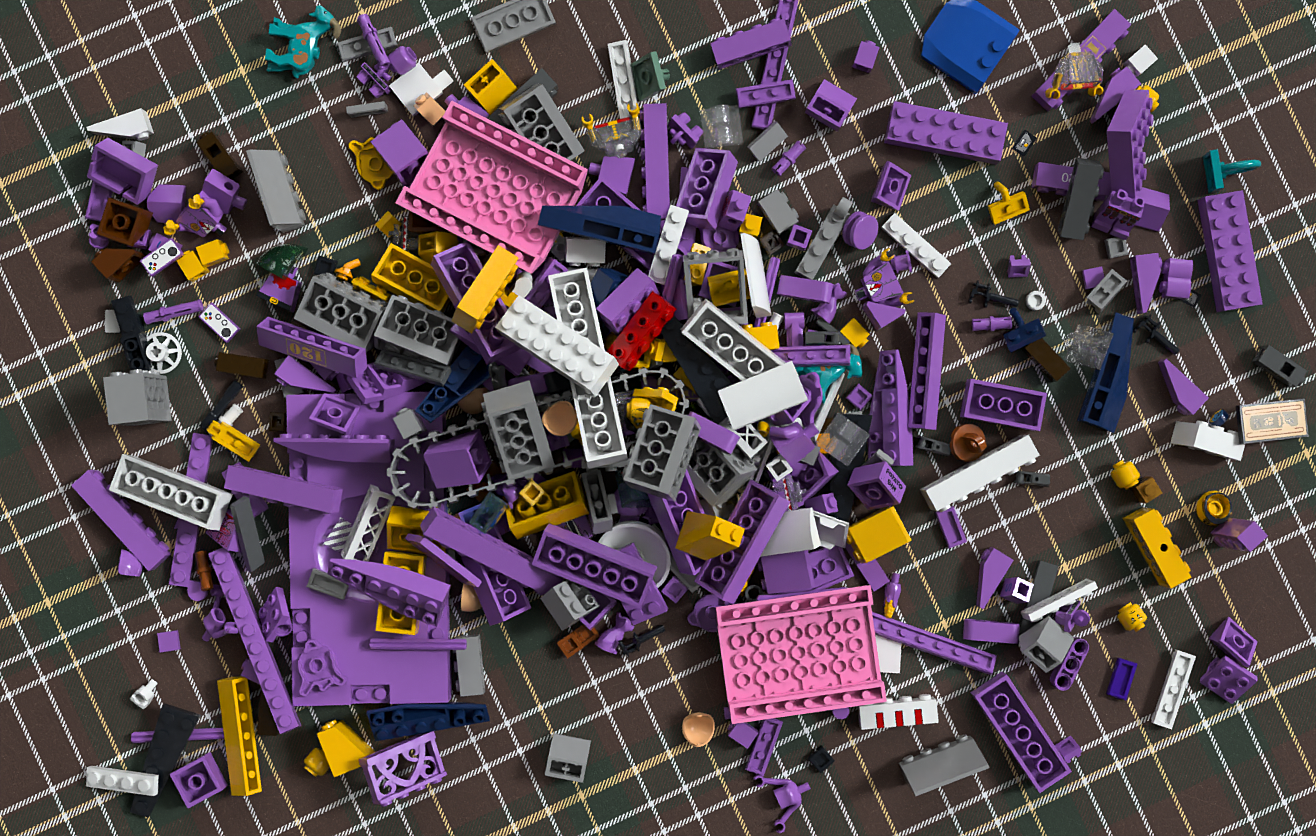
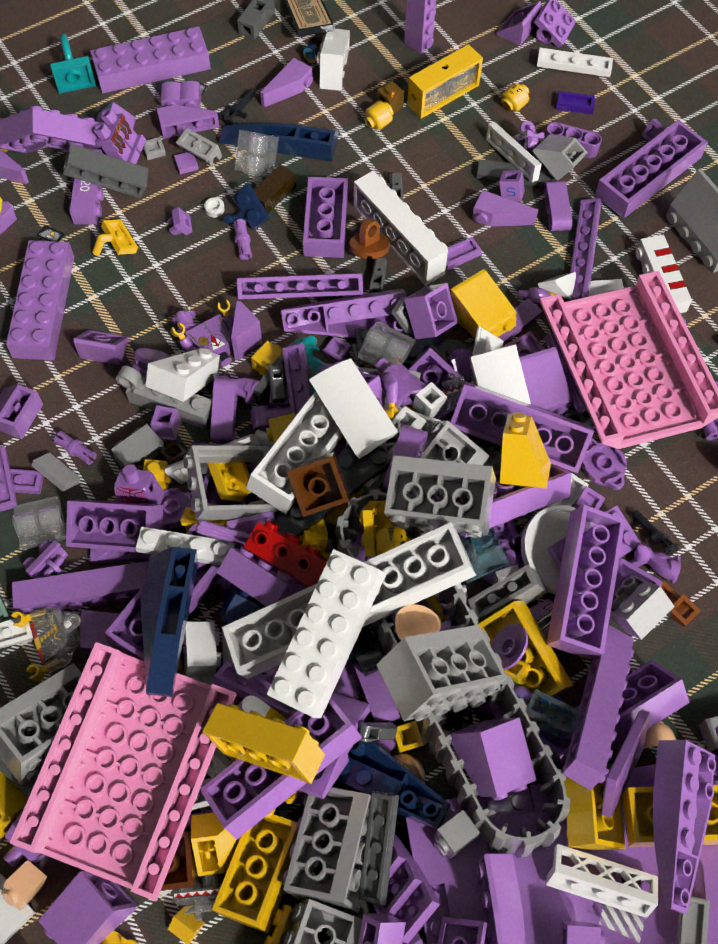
camera: 100 degrees left, 25 degrees down
white plate [881,213,951,279] -> none
black piece [968,280,1019,308] -> none
yellow piece [1196,490,1232,525] -> none
none -> white wedge [146,348,220,402]
none -> reddish brown slope [287,452,350,517]
none -> medium lavender dish [491,623,528,670]
none -> white slope [538,272,576,300]

